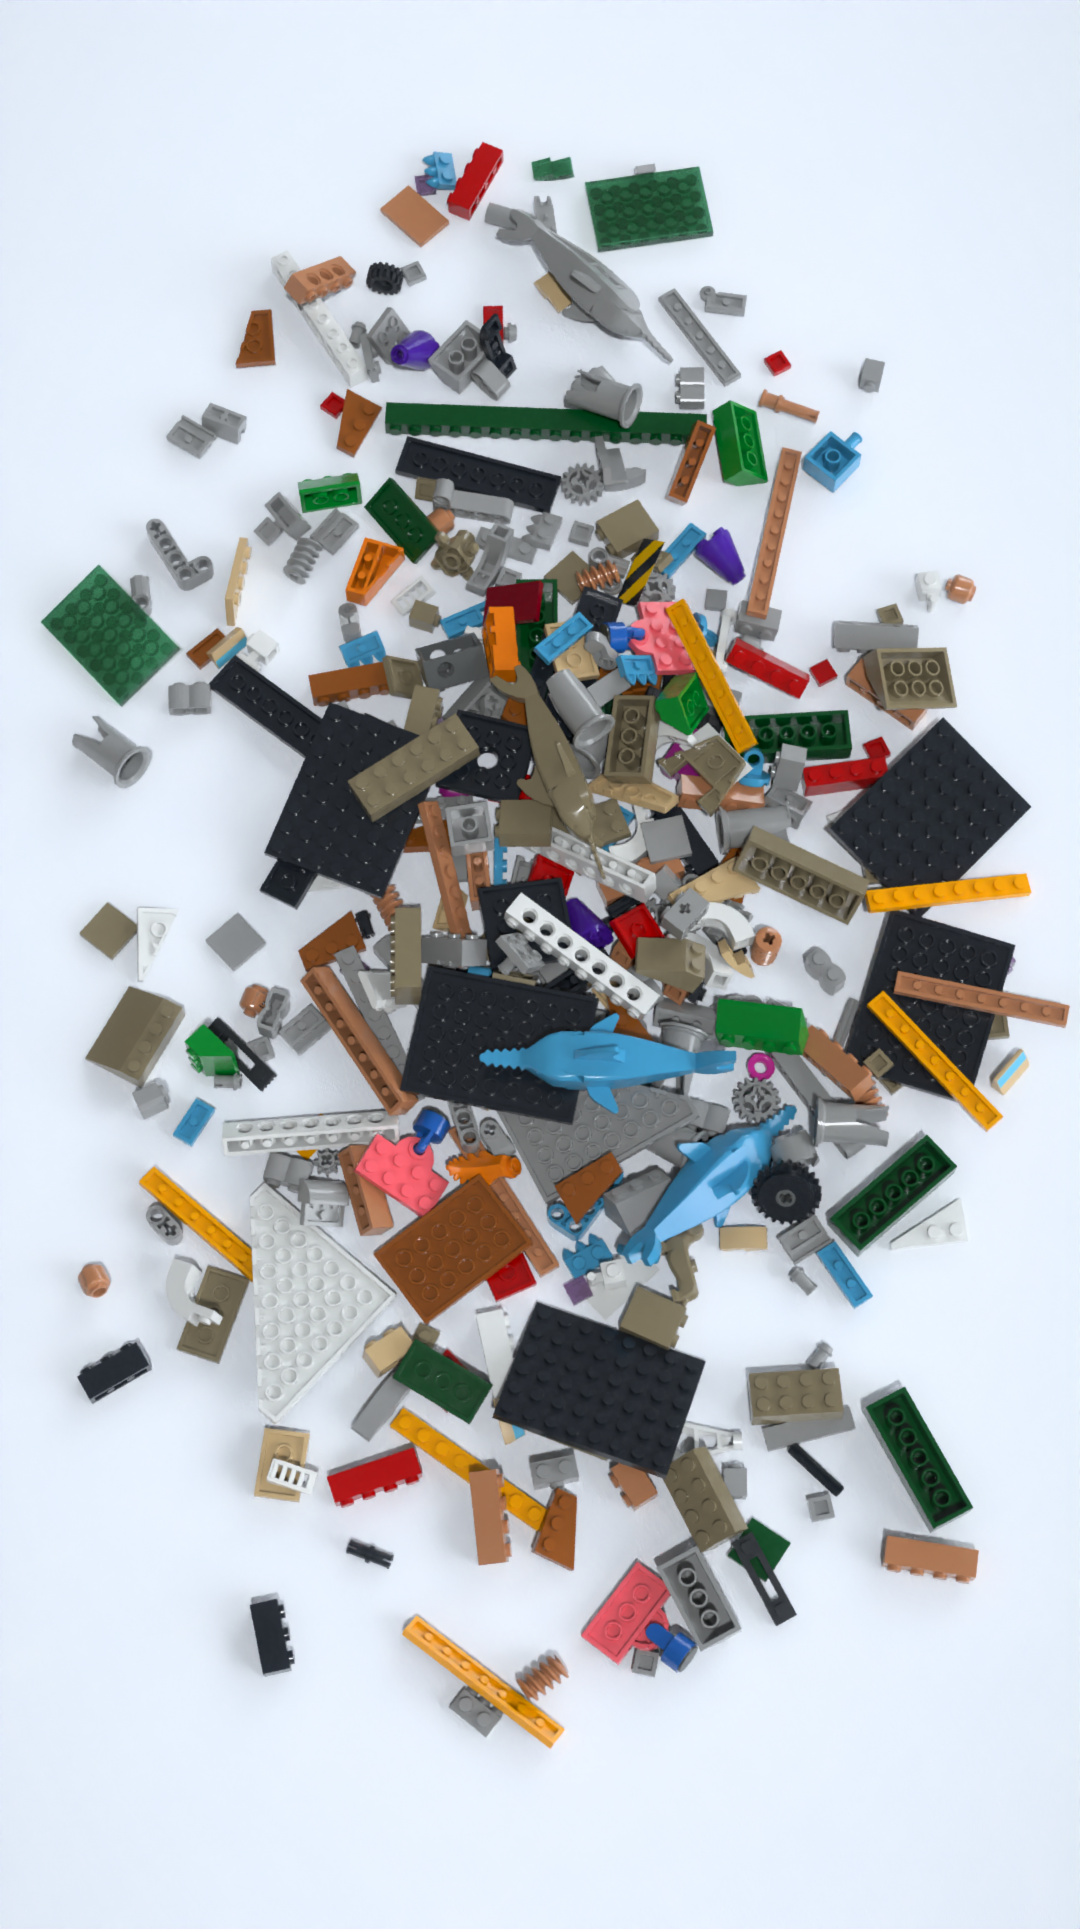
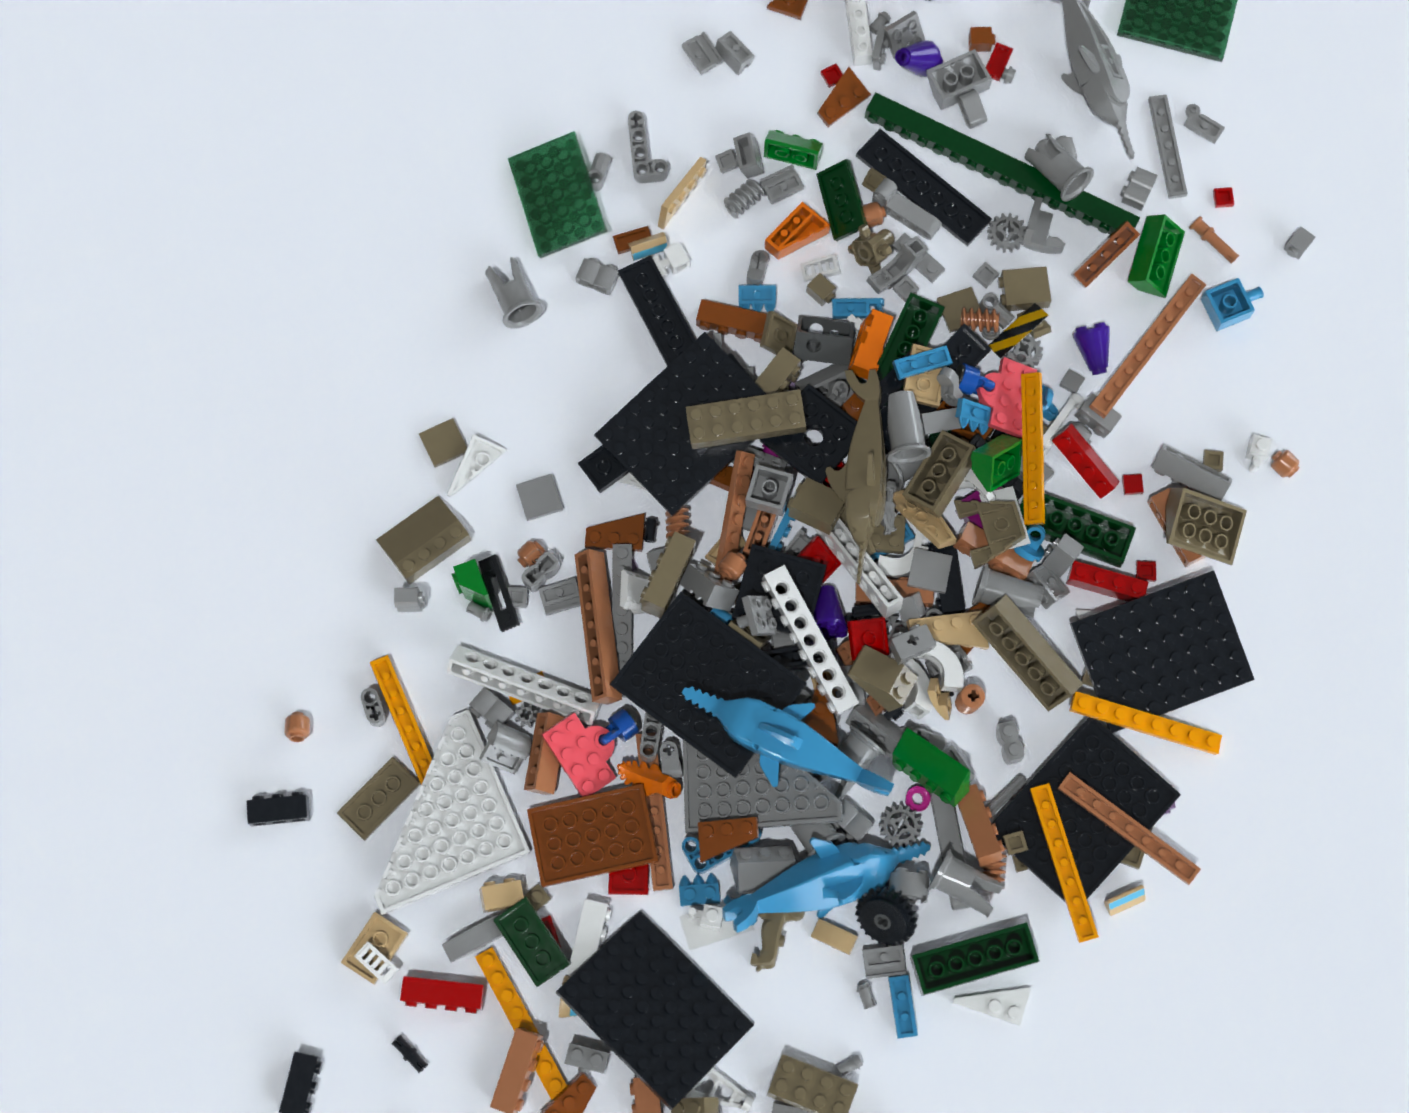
camera: 25 degrees right, 5 degrees up
white arch [166,1258,223,1327] -> none
dark azure plate [173,1098,215,1147] -> none
black slope [480,313,517,379] -> none
dark red tile [483,580,543,625] -> none
light grey plate [522,512,563,551] -> none
tan slope [534,272,572,313] -> none
clear purple tile [563,1275,593,1306] -> none
dark tan brick [619,1286,689,1351] -> none
dark azure plate [660,523,707,579] -> none
none -> nougat head [718,552,747,581]
none -> light grey piece [881,481,898,535]
none -> dark orange brick [968,27,995,52]

